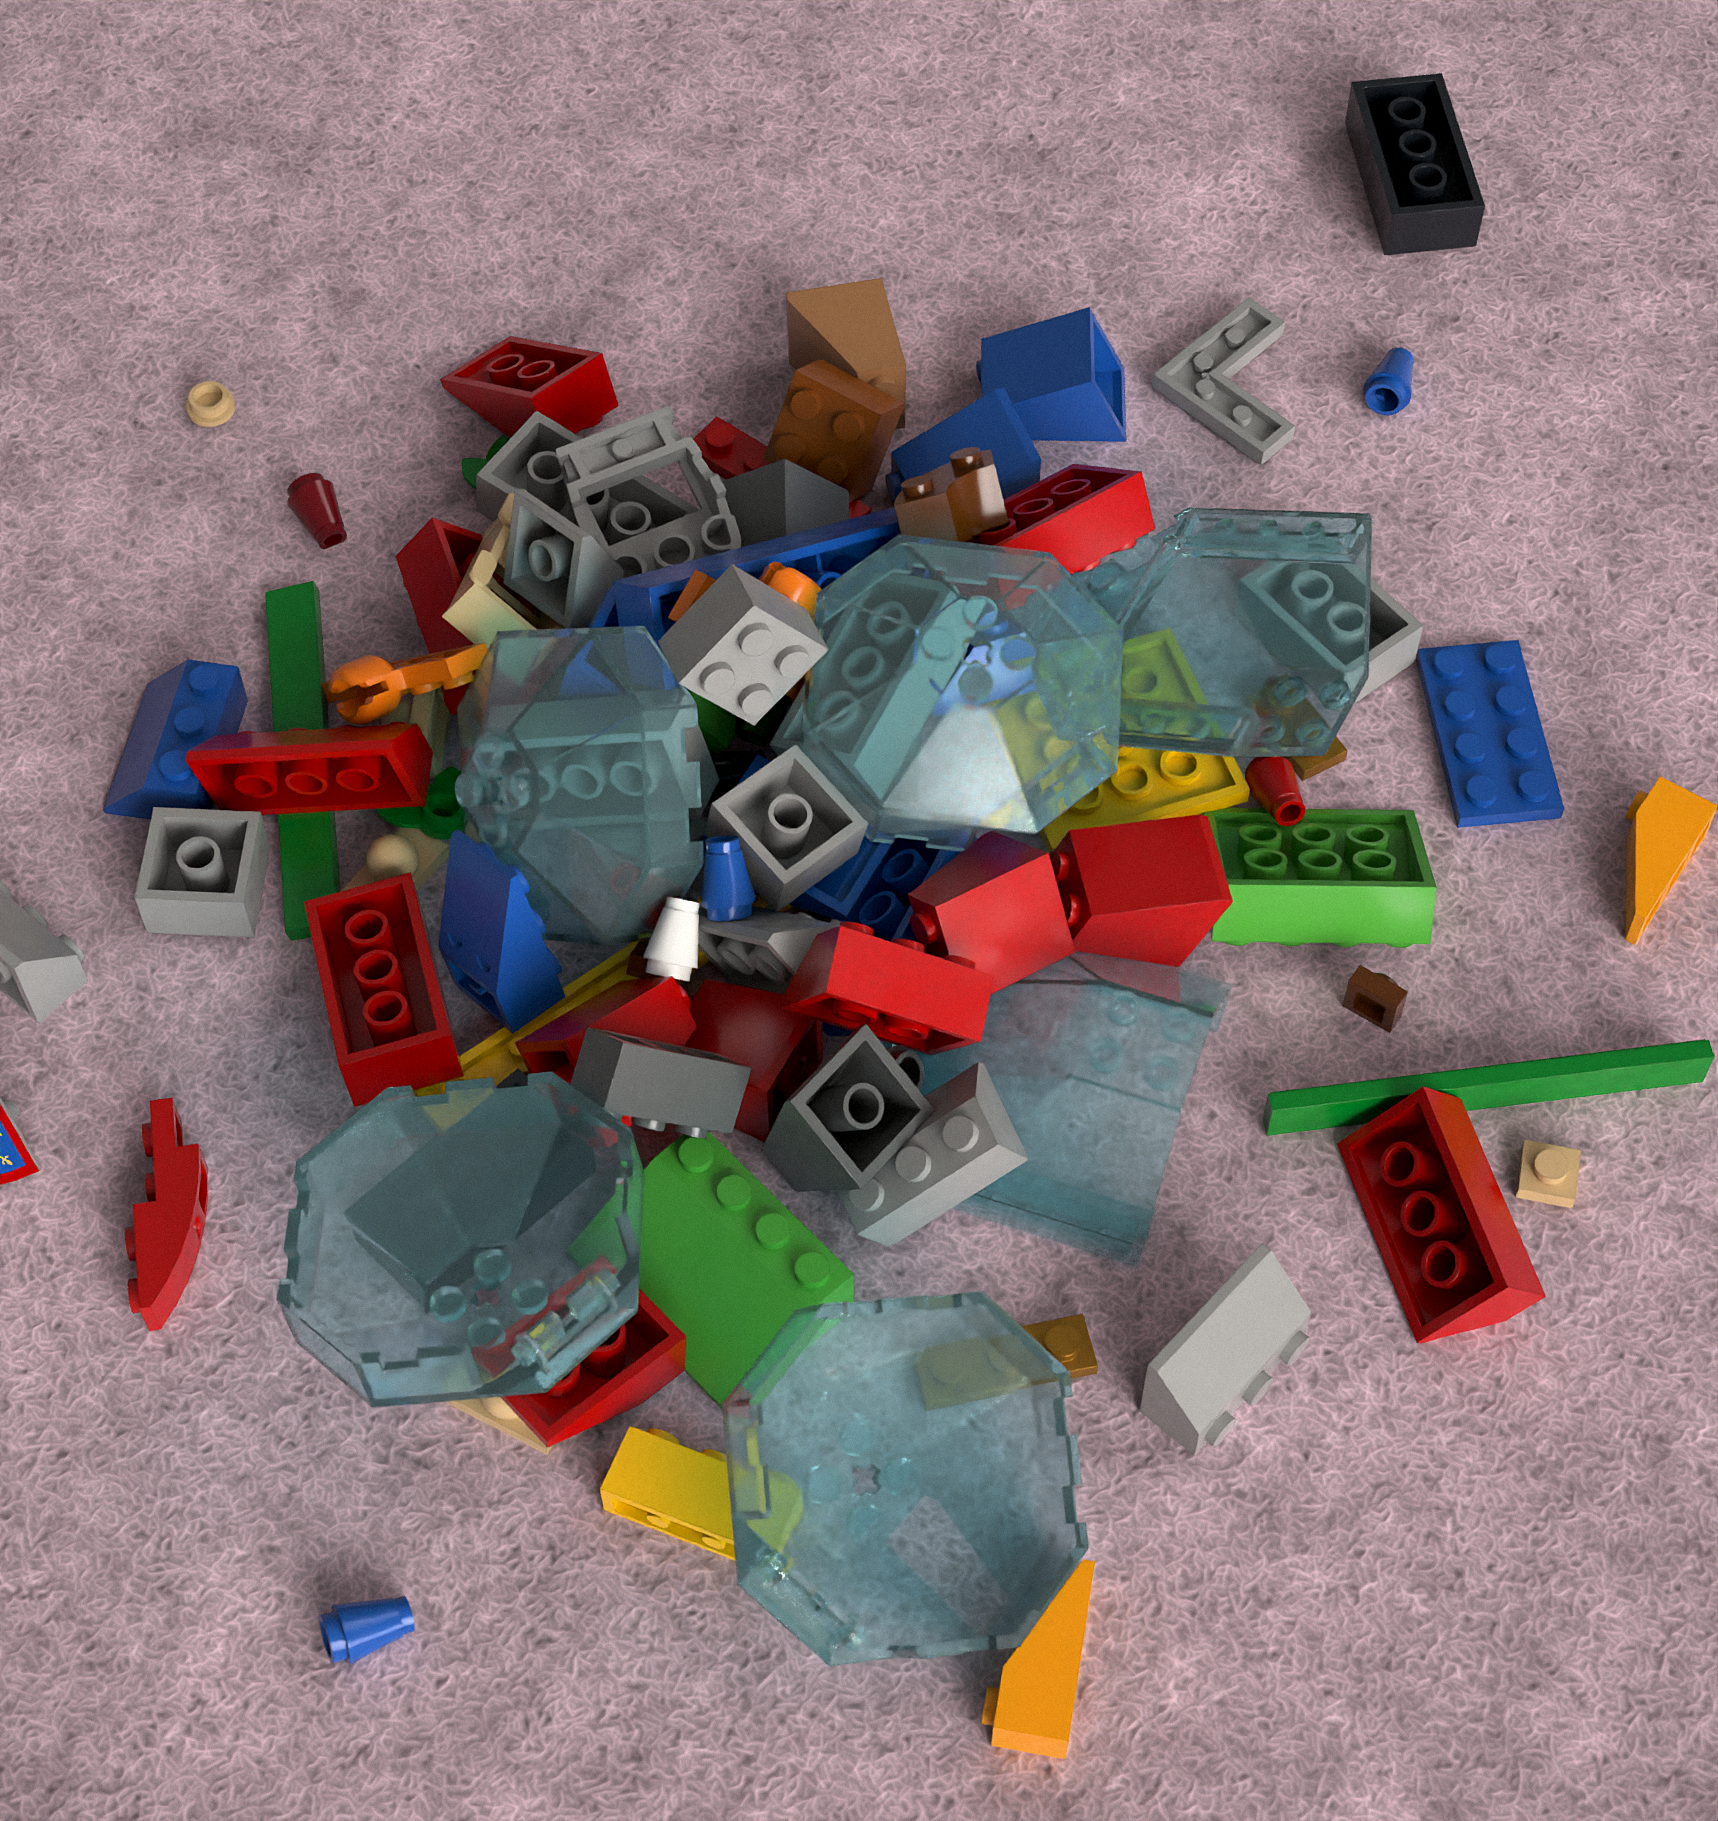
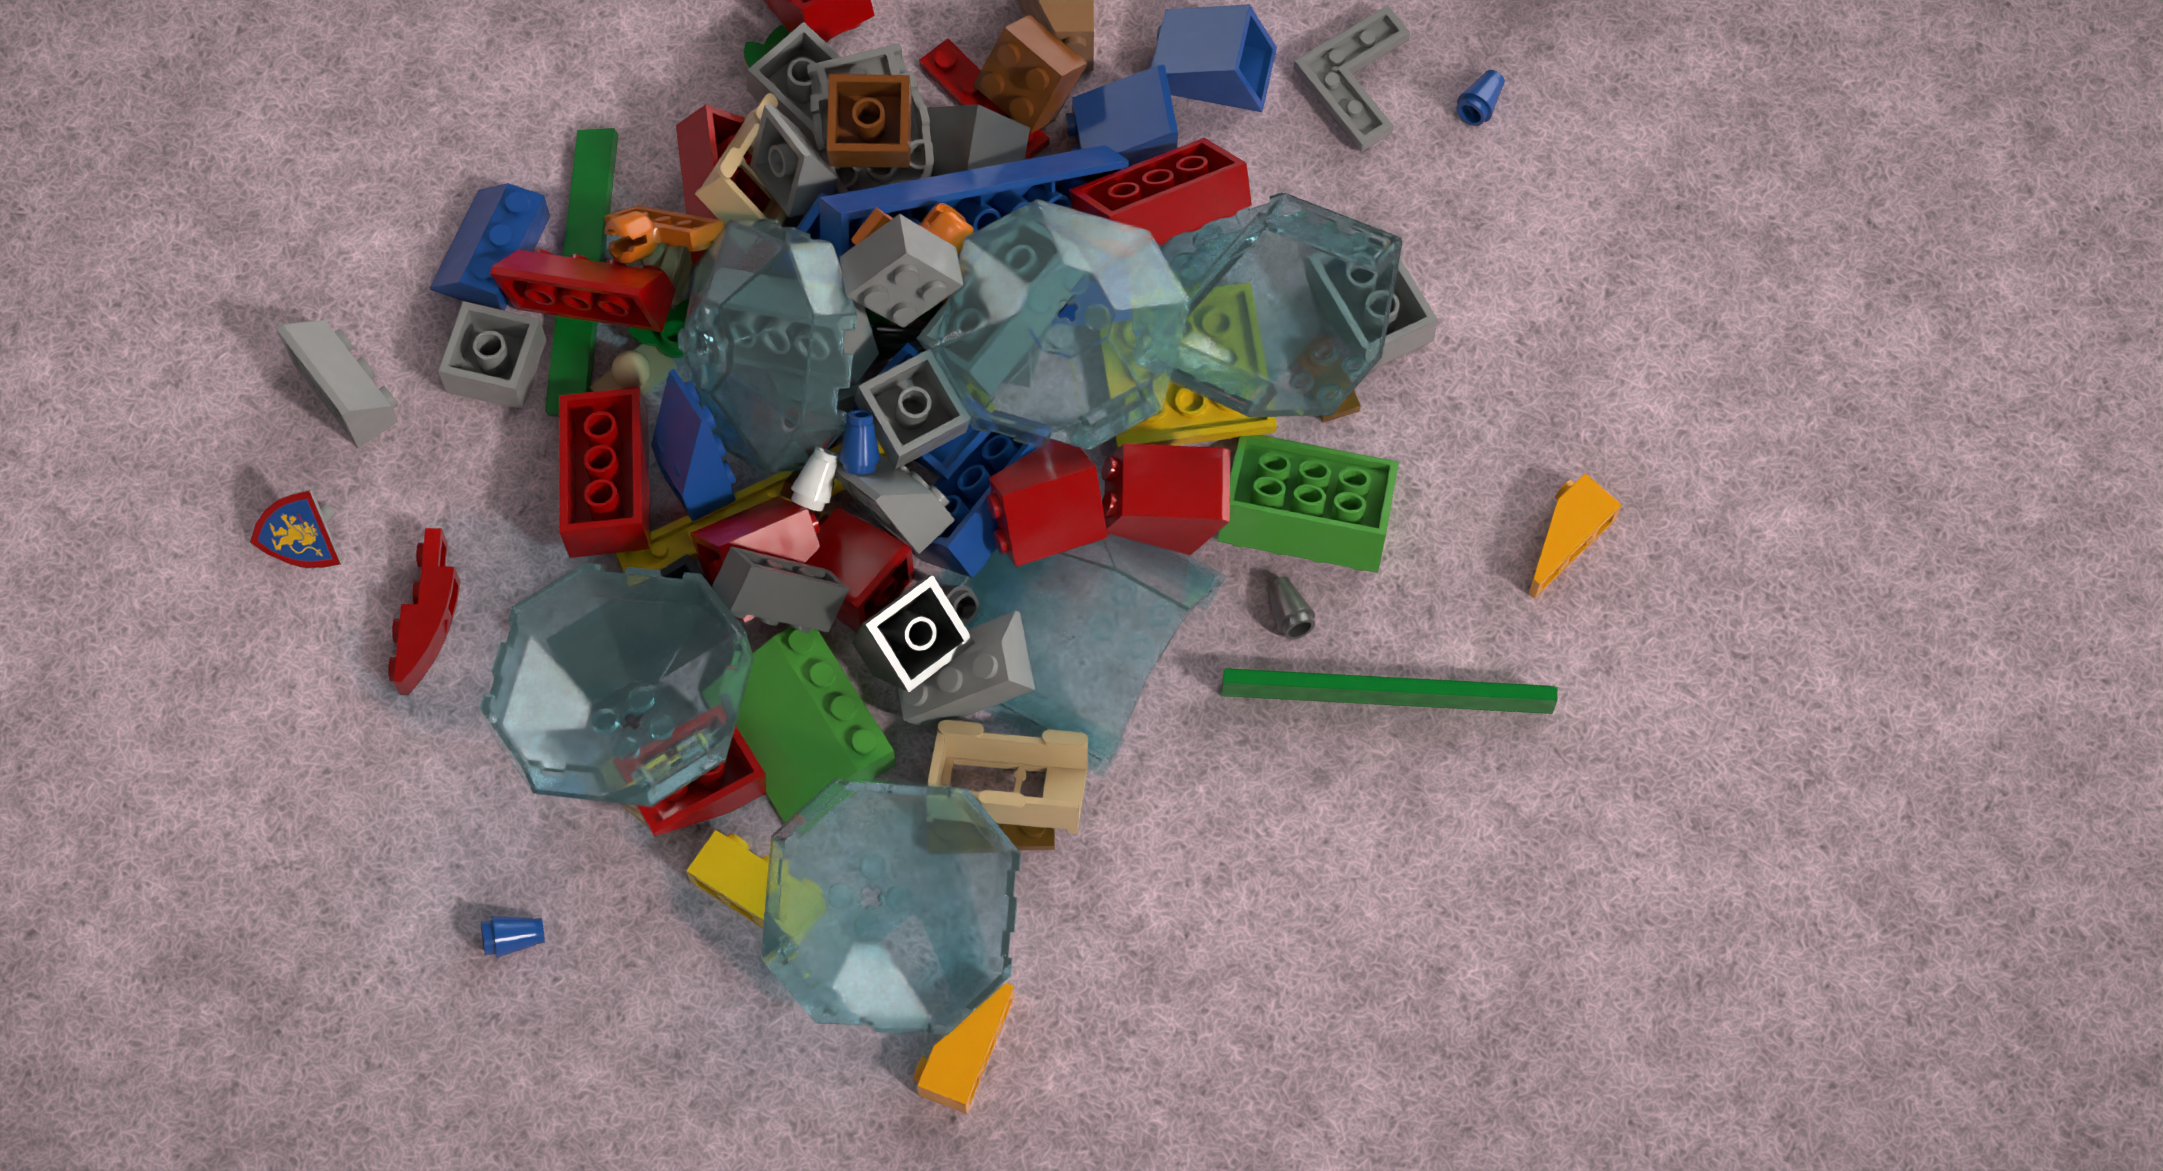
camera: 10 degrees right, 10 degrees up
dark red cone [287,473,347,549] -> none
red slope [780,922,994,1056] -> none
reddish brown brick [894,447,1009,565] -> none
light grey slope [1140,1243,1311,1456] -> none
red cone [1245,753,1306,826] -> none
red slope [1337,1086,1546,1344] -> none
reddish brown plate [1342,965,1408,1033] -> none
blue plate [1415,640,1564,828] -> none
tan plate [1515,1140,1581,1208] -> none
none -> dark orange brick [827,74,912,168]
none -> tan piece [926,720,1088,834]
none -> flat silver cone [1267,576,1315,640]

